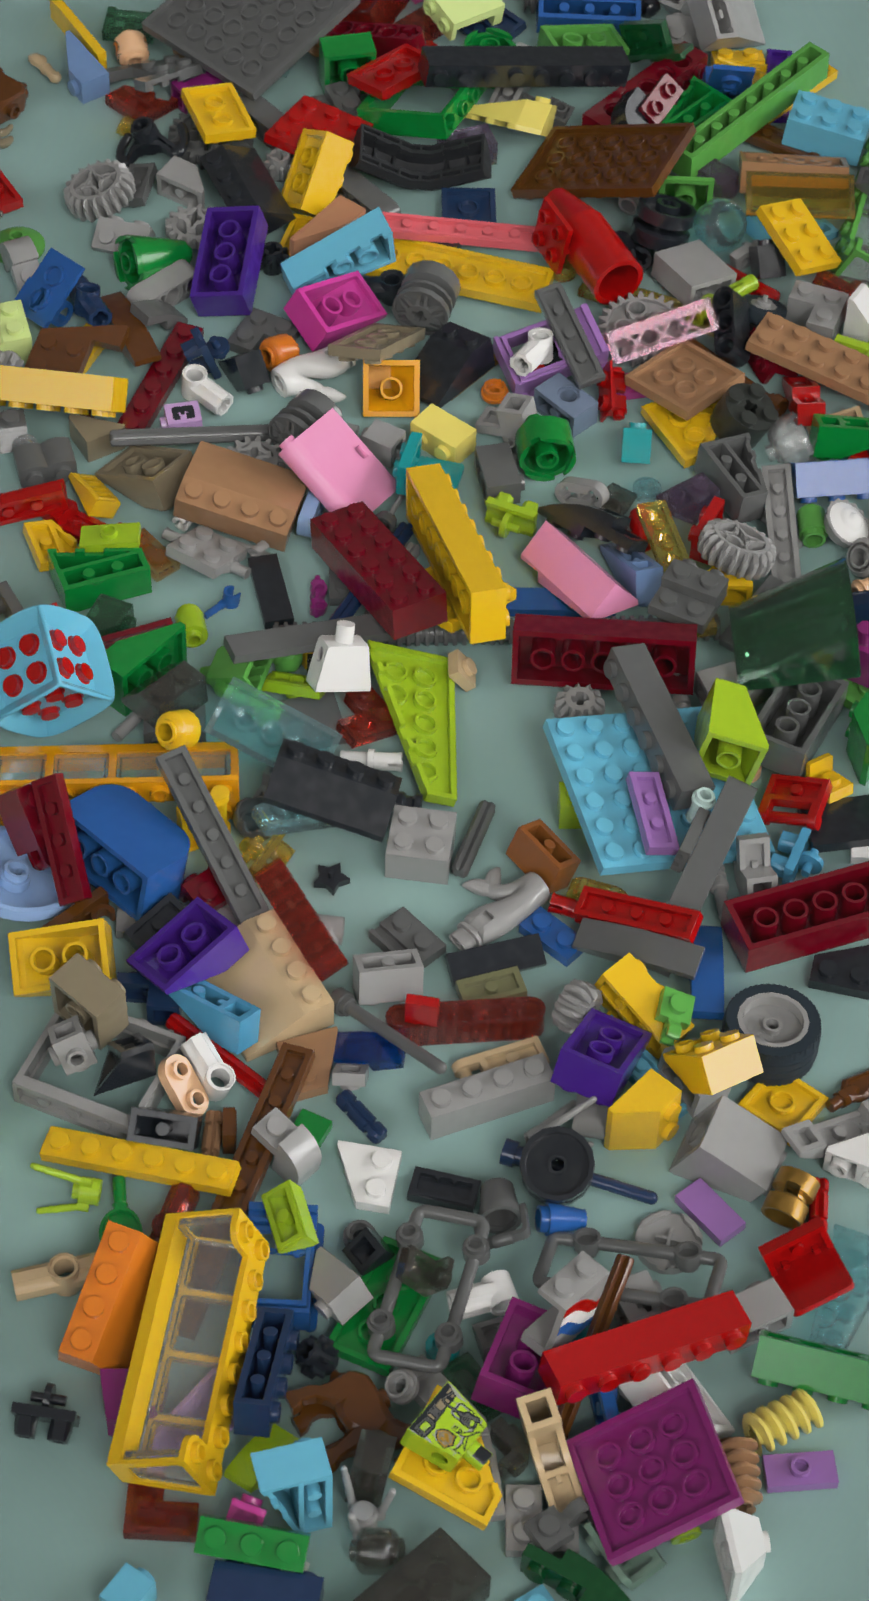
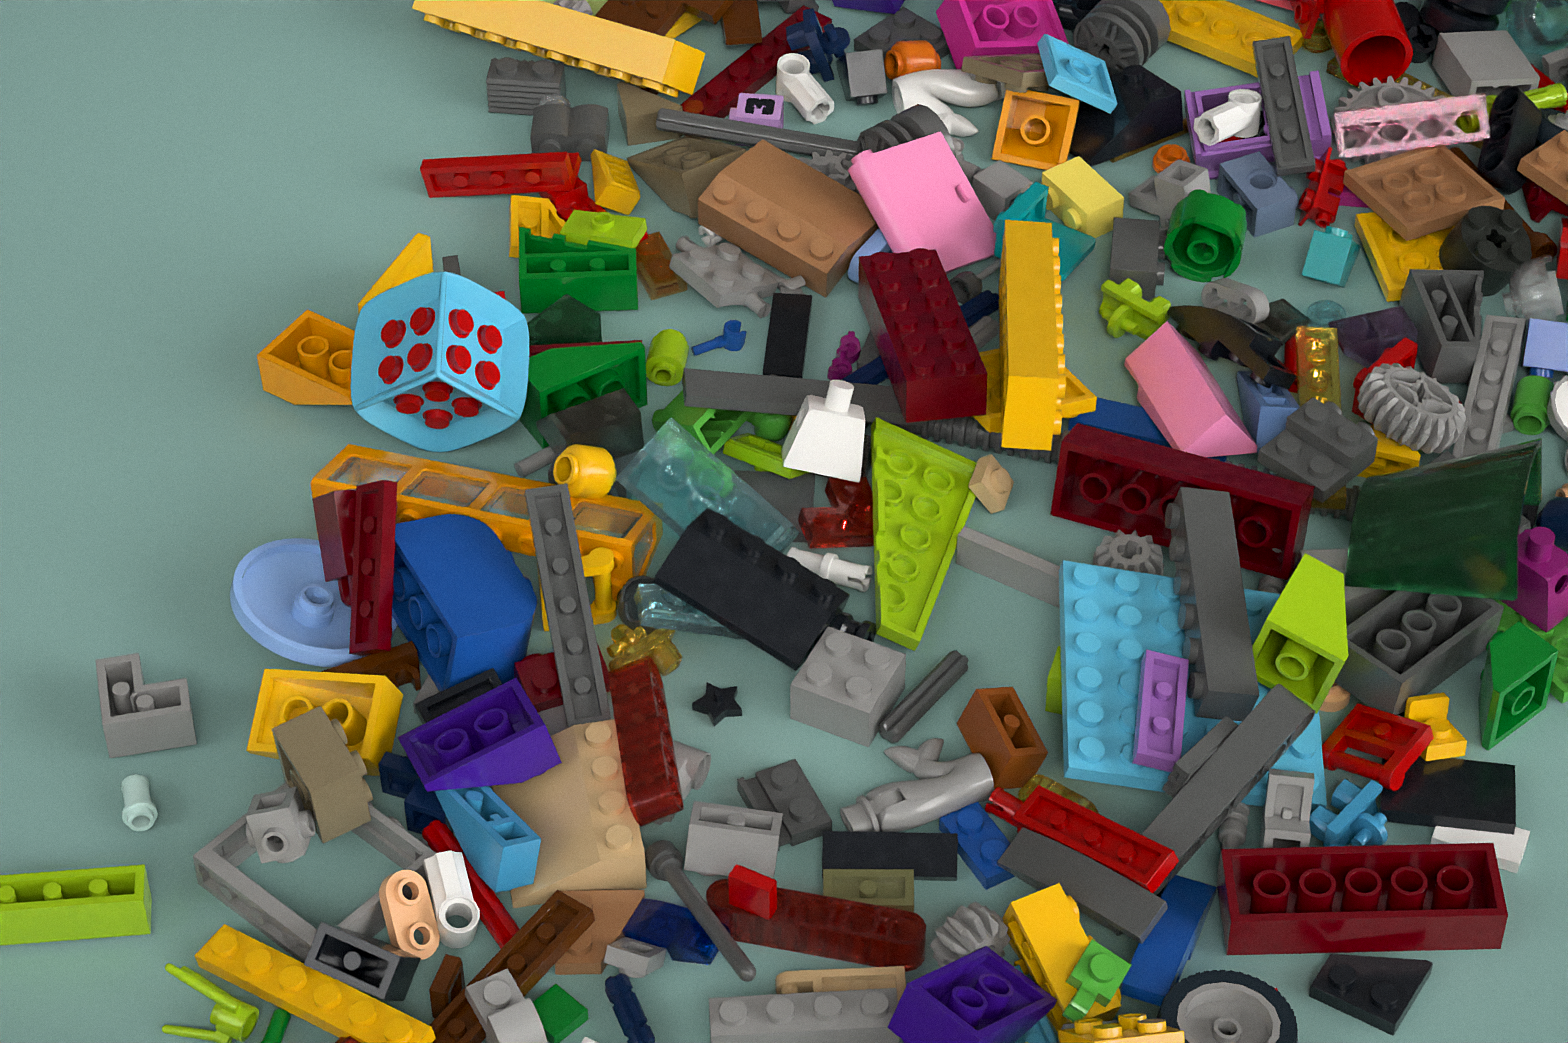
camera: 20 degrees right, 5 degrees down
black slope [93,1033,156,1096] -> none
medium nougat axle [200,1110,223,1157] -> none
light aqua pin [685,787,716,824] -> none
none -> light grey tile [956,526,1060,608]
none -> medium azure tile [1037,34,1117,114]

